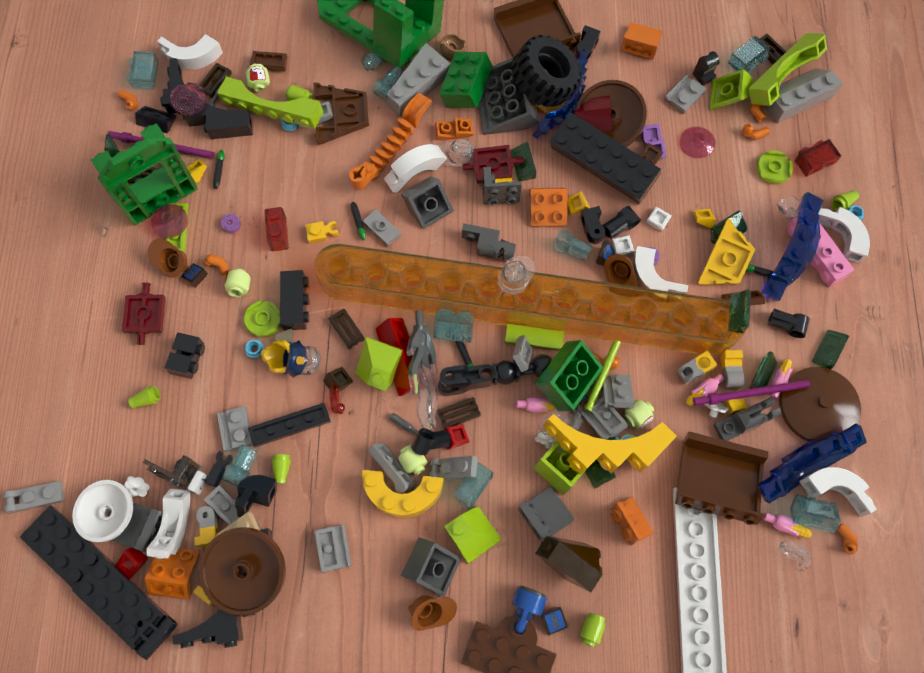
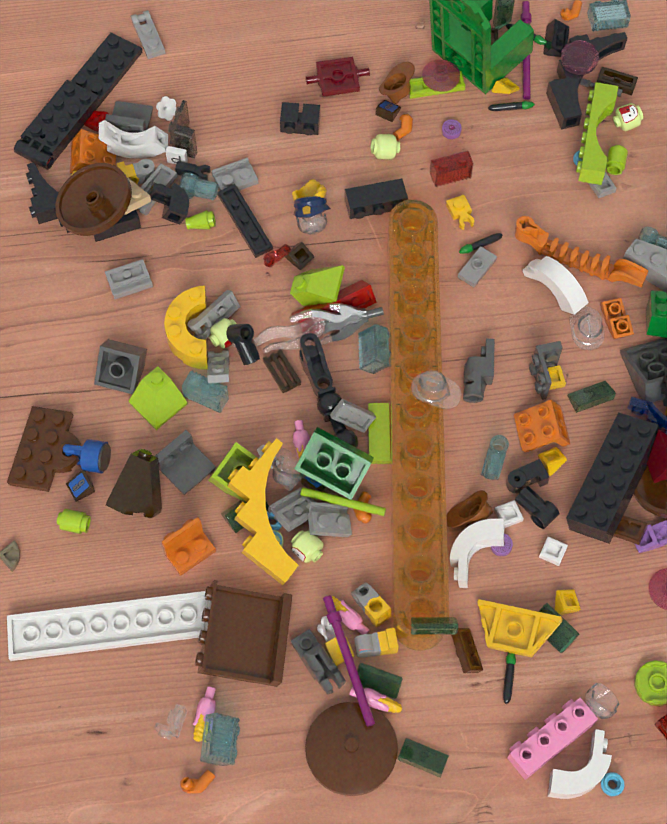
camera: 80 degrees right, 5 degrees down
white dish [73,480,133,543] -> none
lime cone [128,386,161,409] -> none
white arch [157,34,223,70] -> none
lime tile [244,301,281,338] -> none
medium azure plate [245,340,264,359] -> none
reddish brown plate [250,51,288,71] -> none
dark tan tile [274,328,294,343] -> none
reddish brown wing [313,82,369,145] -> none
dark brown tile [328,308,365,350] -> none
dark grey piece [389,413,418,435] -> none
dark grey slope [401,176,454,229] -> none
dark orange piece [408,595,457,631] -> none
red slope [444,424,470,450] -> none
black piece [455,335,474,366] -> none
dark red plate [462,145,524,184] -> none
dark brown slope [596,240,614,266] -> none
clear blue piece [758,423,867,504] -> none
clear blue piece [761,192,824,301] -> none
black piece [768,308,810,338] -> none
white arch [799,467,877,517] -> none
lime cone [831,190,859,211] -> none

